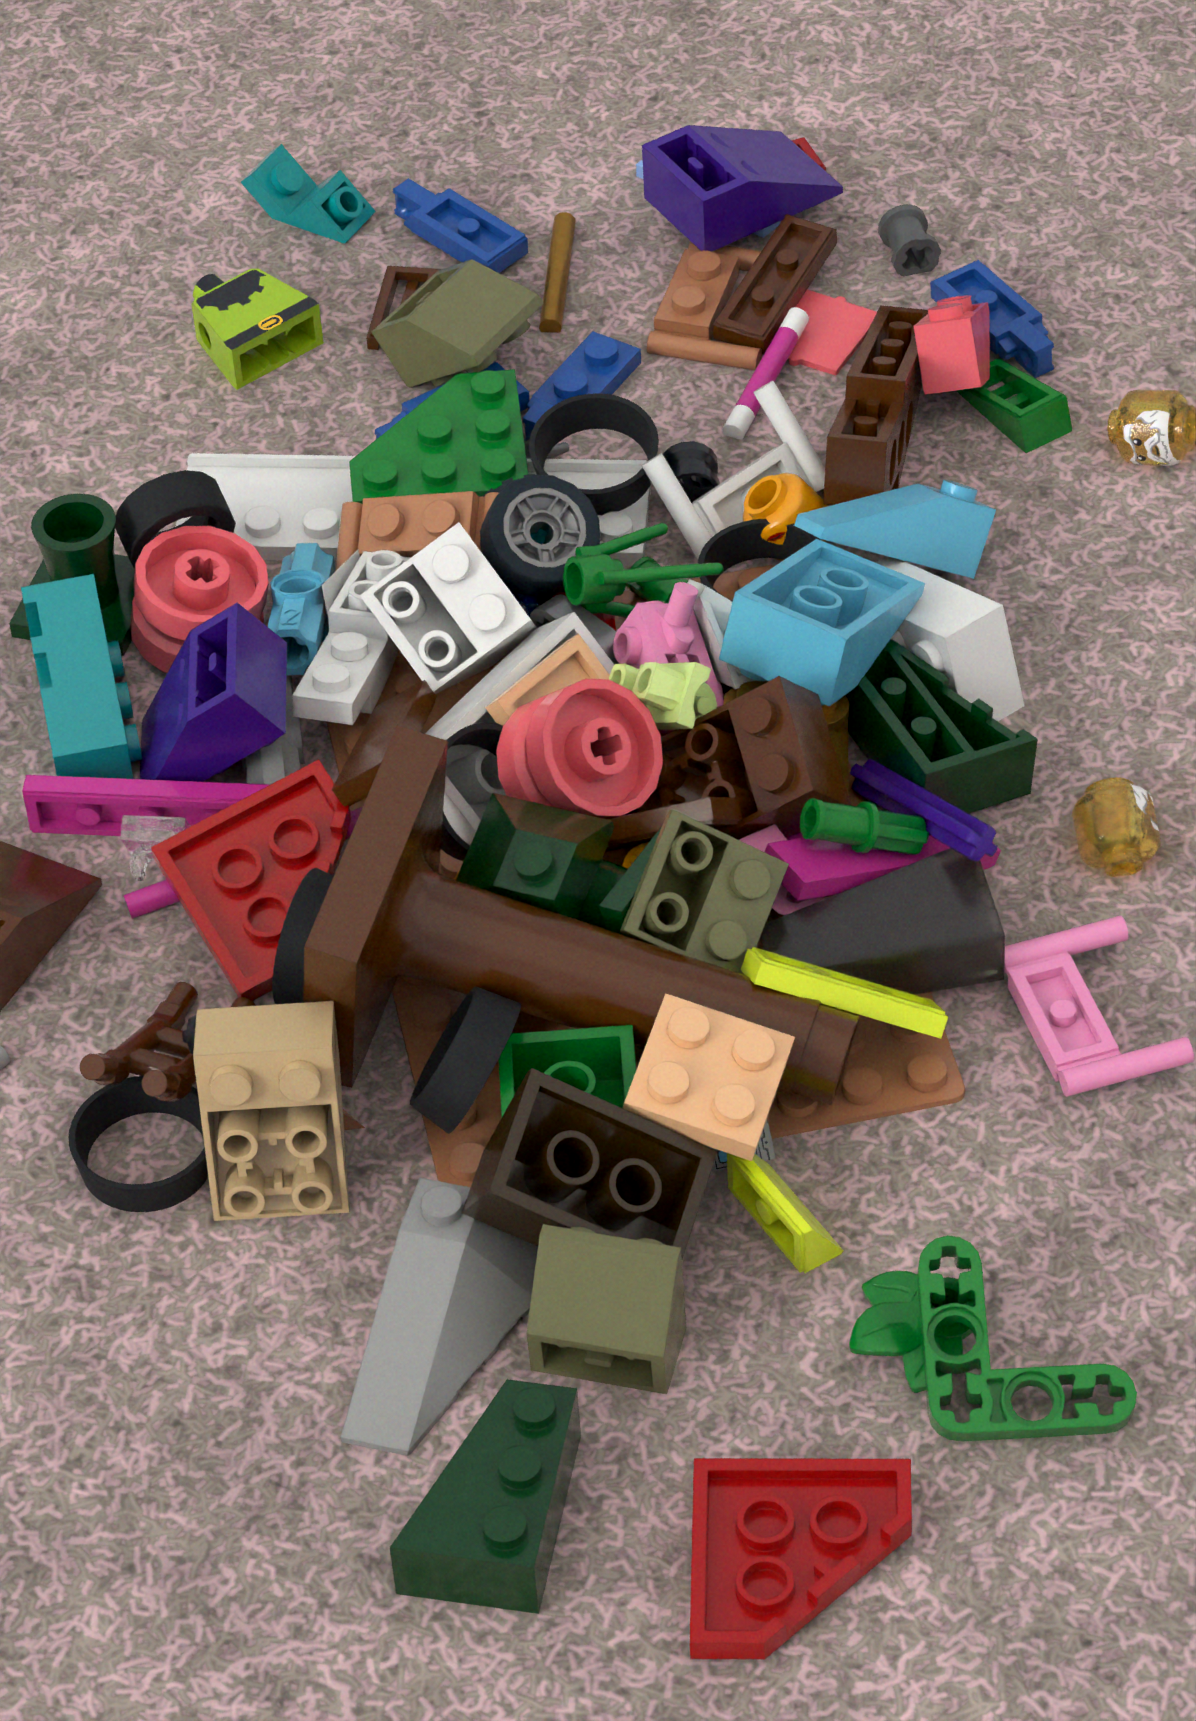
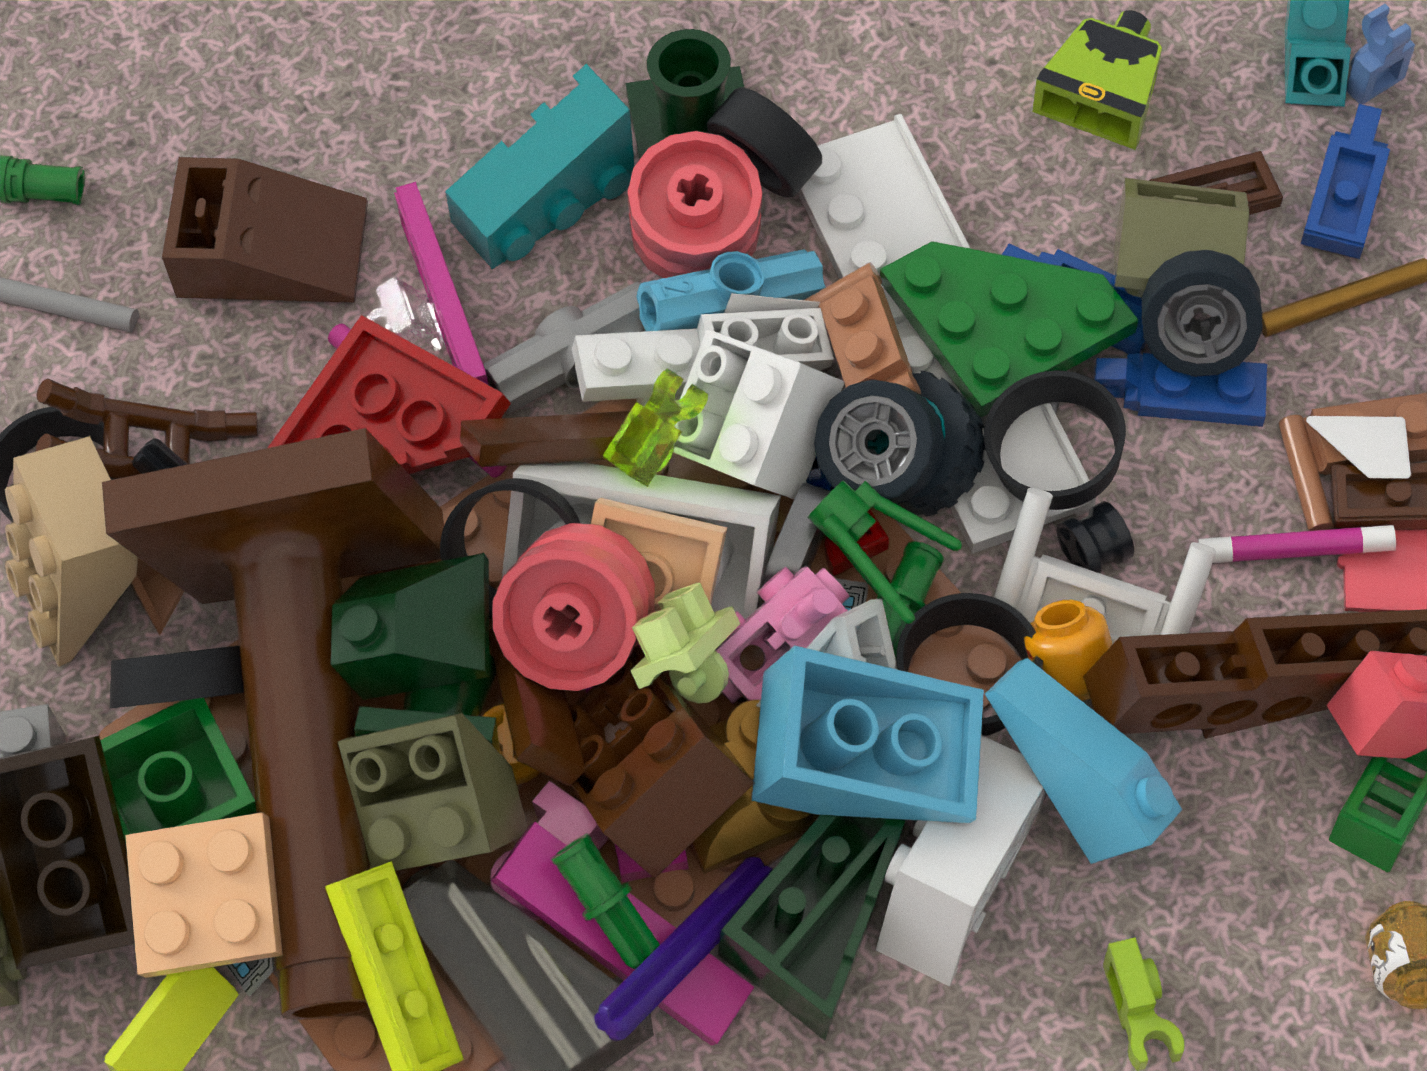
camera: 65 degrees right, 15 degrees up
dark purple slope [139,602,287,782] -> none
none -> clear neon green plate [603,368,708,487]
none -> lime plate [1103,937,1184,1071]
none -> wheel [1142,250,1263,377]
none -> white sticker [1306,416,1411,479]
none -> medium blue plate [1346,4,1415,104]

